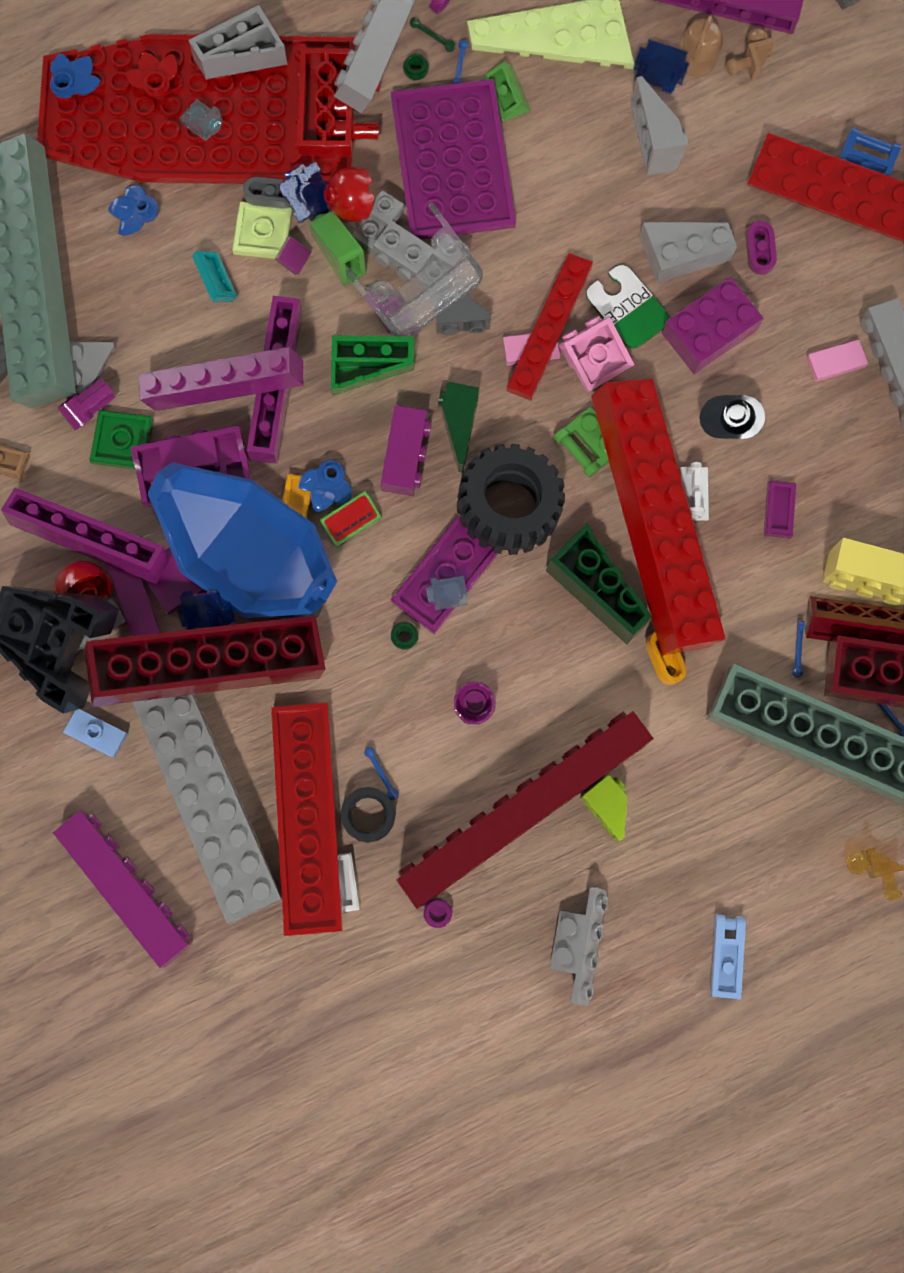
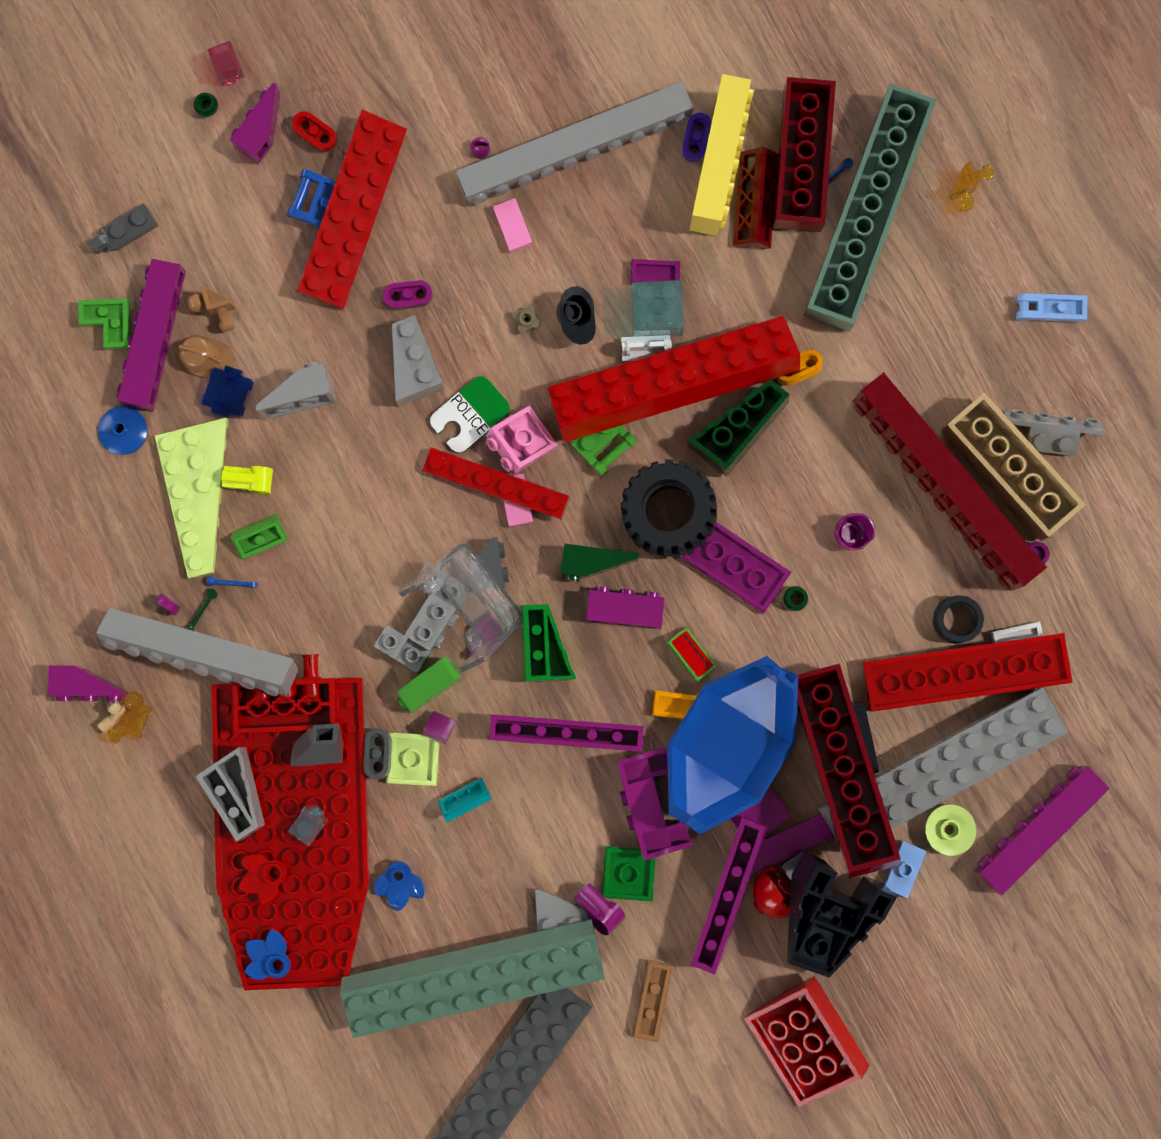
camera: 90 degrees left, 5 degrees up
magenta brick [139,347,304,411] -> none
clear blue piece [177,589,235,630] -> none
clear blue piece [278,162,330,223] -> none
blue plate [298,460,352,512] -> none
red cylinder [324,167,374,222] -> none
blue hinge [364,747,399,800] -> none
magenta plate [390,79,516,240] -> none
dark green plate [403,54,429,80] -> none
clear light blue bracket [426,576,468,610] -> none
lime slope [580,775,628,842] -> none
magenta brick [662,277,764,374] -> none
blue hinge [792,620,805,677] -> none
none -> neon yellow piece [221,466,273,494]
none -> dark grey slope [291,723,344,766]
none -> dark tan plate [513,305,541,334]
none -> clear light blue brick [631,280,684,337]
none -> black beam [852,701,879,774]
none -> yellowish green dish [925,804,976,856]
none -> tan brick [941,393,1086,541]

